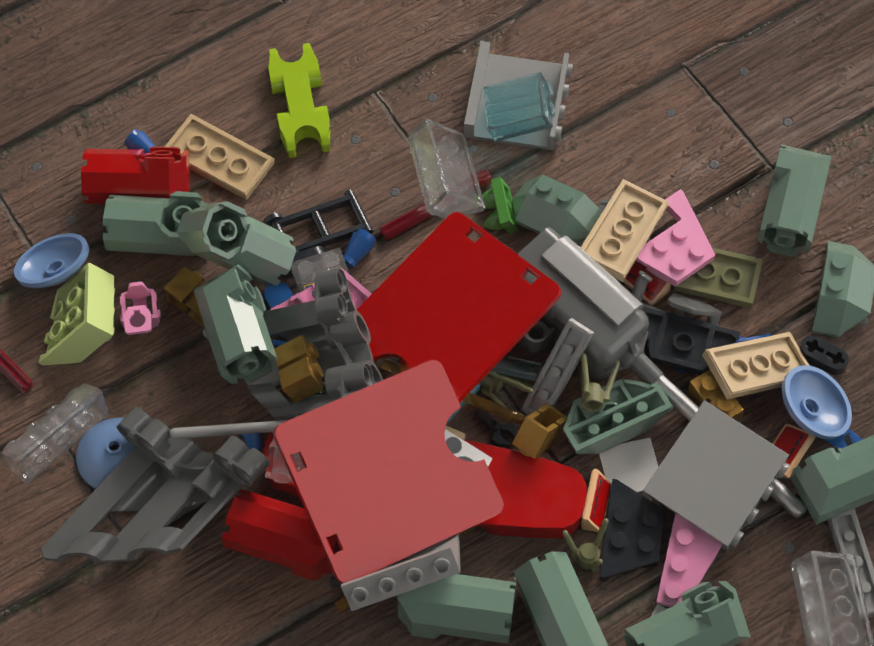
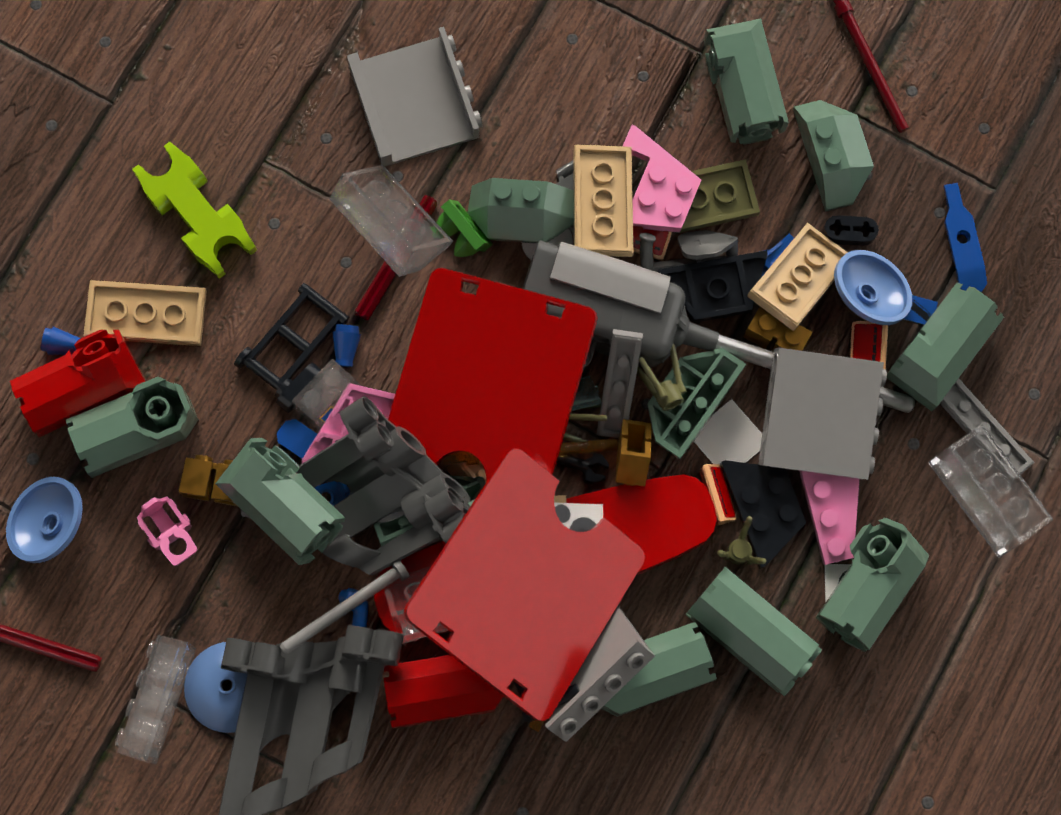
camera: 35 degrees left, 15 degrees up
yellowish green wedge [39,263,115,365] -> none
sand green brick [177,201,296,287] -> none
pearl gold piece [274,335,324,403] -> none
clear light blue brick [483,72,555,142] -> none

